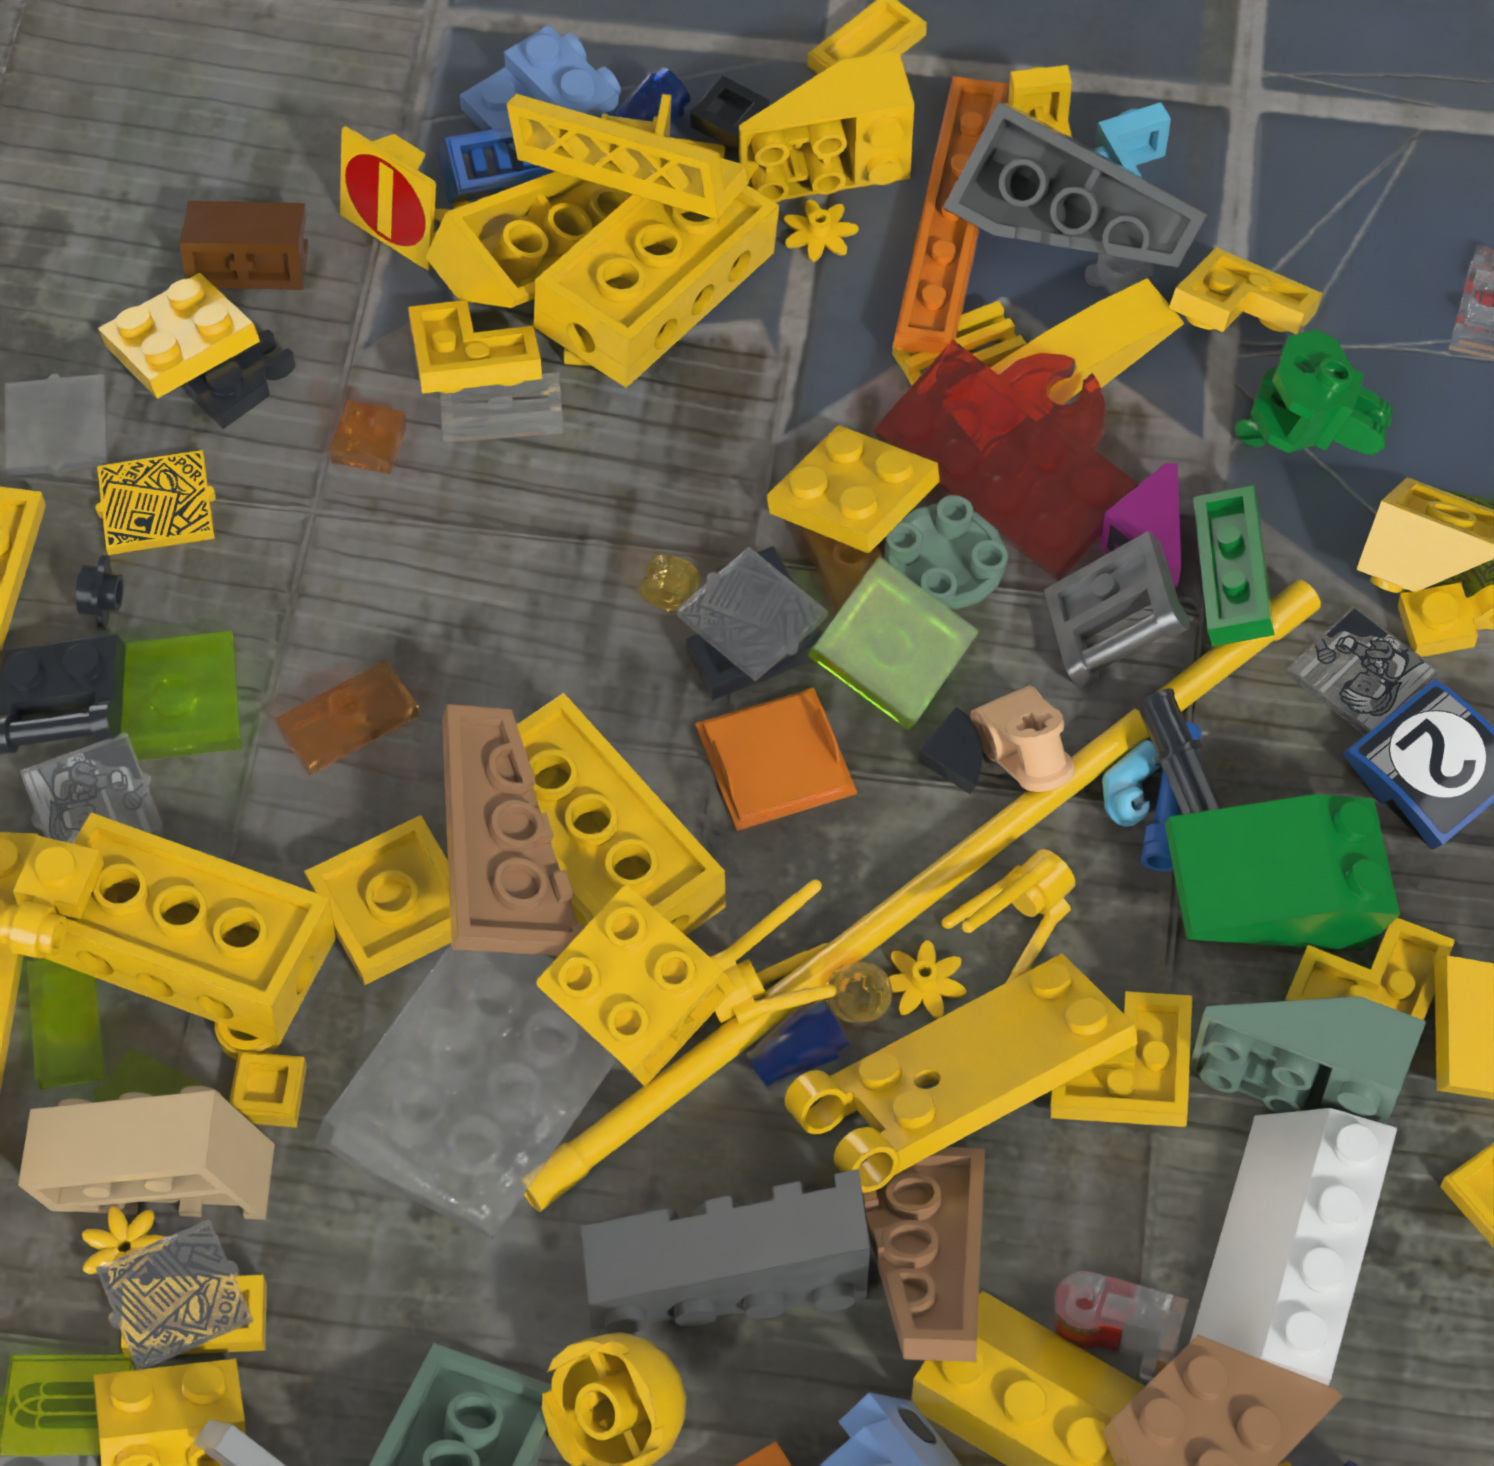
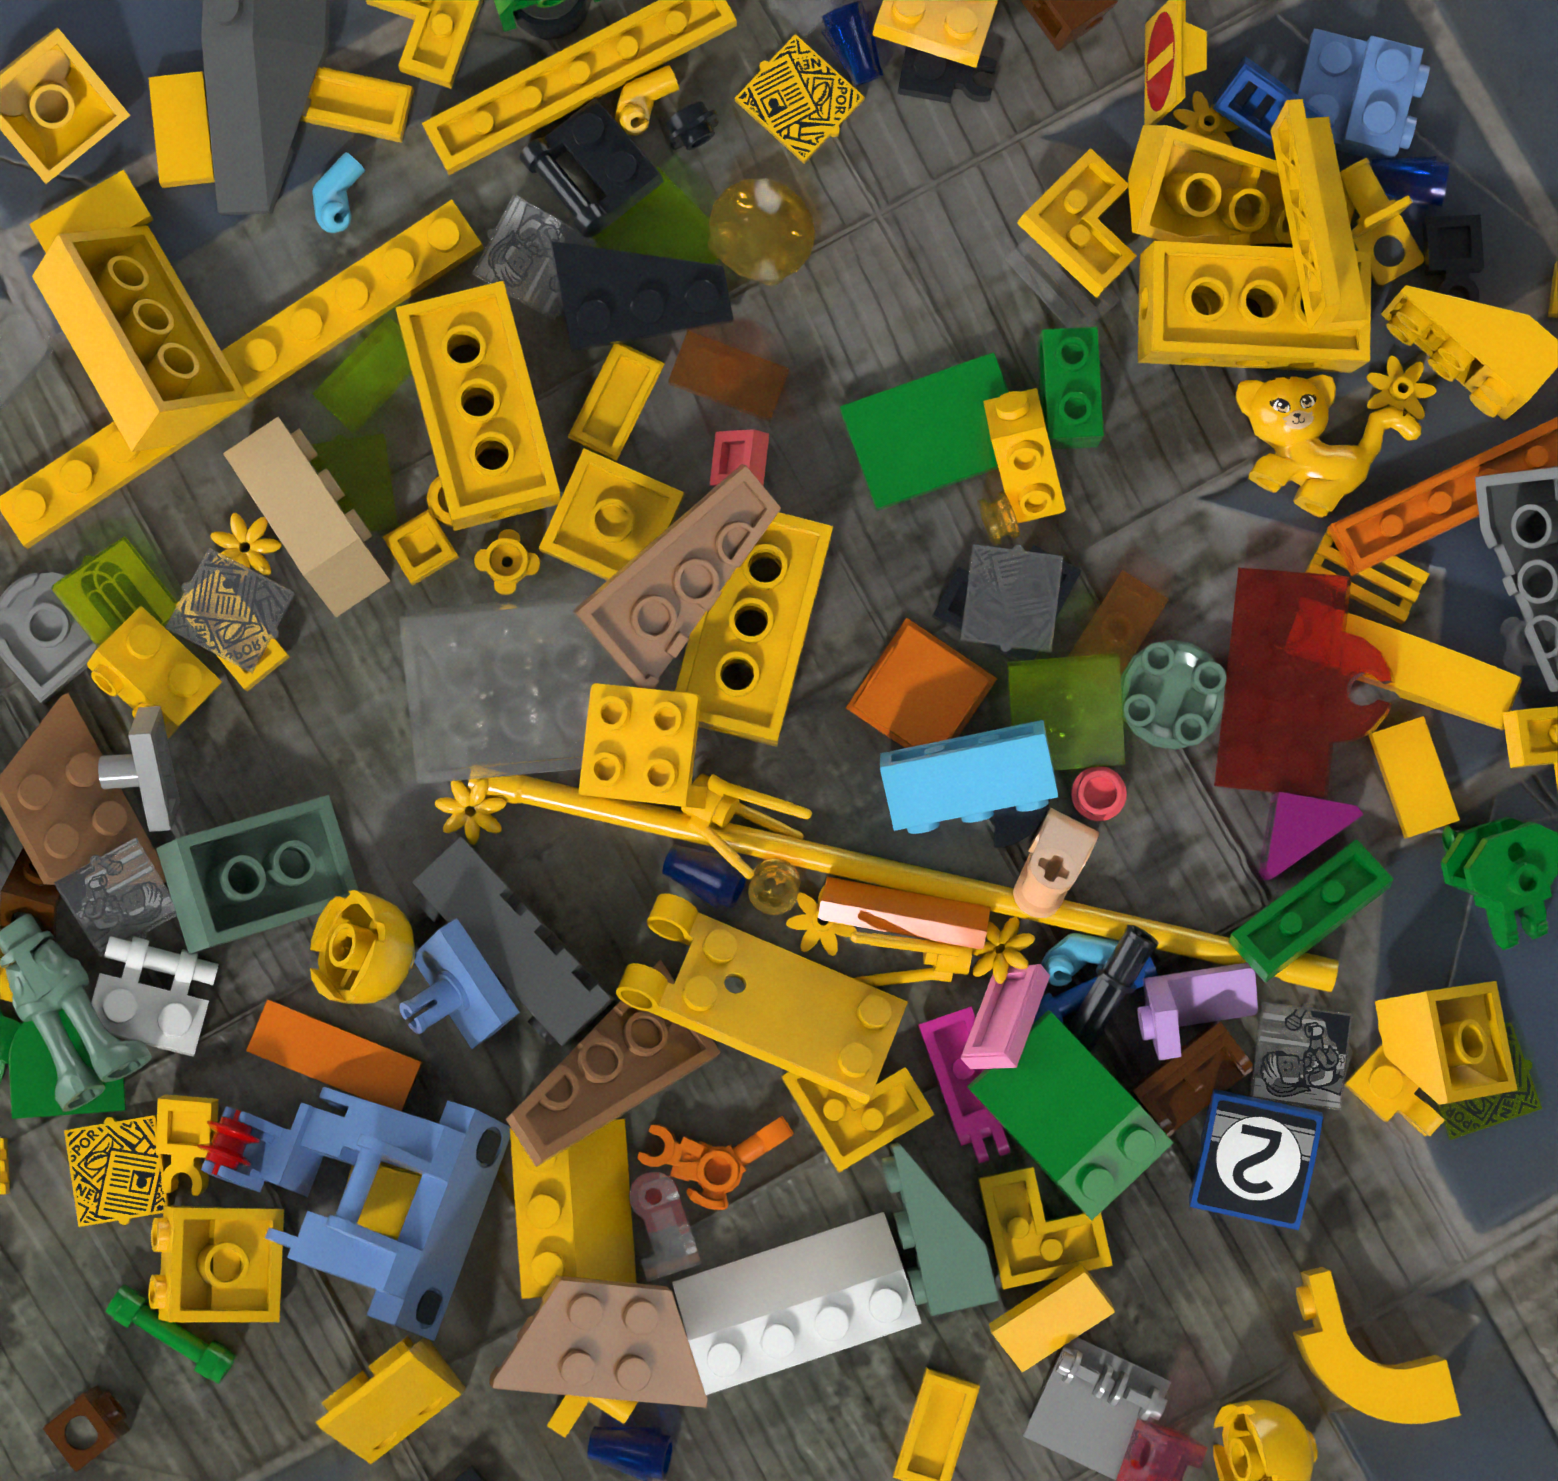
camera: 50 degrees right, 25 degrees up
yellow plate [0,835,104,959] -> none
clear orange tile [330,400,407,474] -> none
yellow plate [767,425,940,553] -> none
flat silver plate [1044,531,1190,687] -> none
none -> medium blue tile [399,918,520,1049]
none -> yellow plant [435,778,507,845]
none -> yellow plate [474,529,540,595]
none -> black wing [551,241,734,352]
none -> yellow tile [568,343,665,461]
none -> yellow arm [614,65,679,136]
none -> orange piece [637,1115,795,1210]
none -> clear yellow dish [707,178,815,286]
none -> coral plate [709,429,769,487]
none -> orange tile [818,876,991,949]
none -> clear blue cone [821,1,884,87]
none -> green tile [839,352,1009,512]
none -> medium azure brick [880,720,1058,834]
none -> dark pink hinge [918,1006,1010,1164]
none -> bright pink tile [961,964,1050,1069]
none -> yellow plant [972,917,1035,984]
none -> yellow bracket [983,388,1066,524]
none -> green brick [1037,327,1104,449]
none -> coral plate [1071,766,1127,822]
none -> reddish brown hinge [1127,1021,1254,1137]
none -> lavender bracket [1138,963,1258,1060]
none -> yellow animal [1235,374,1422,518]
none -> yellow tile [1369,716,1460,839]

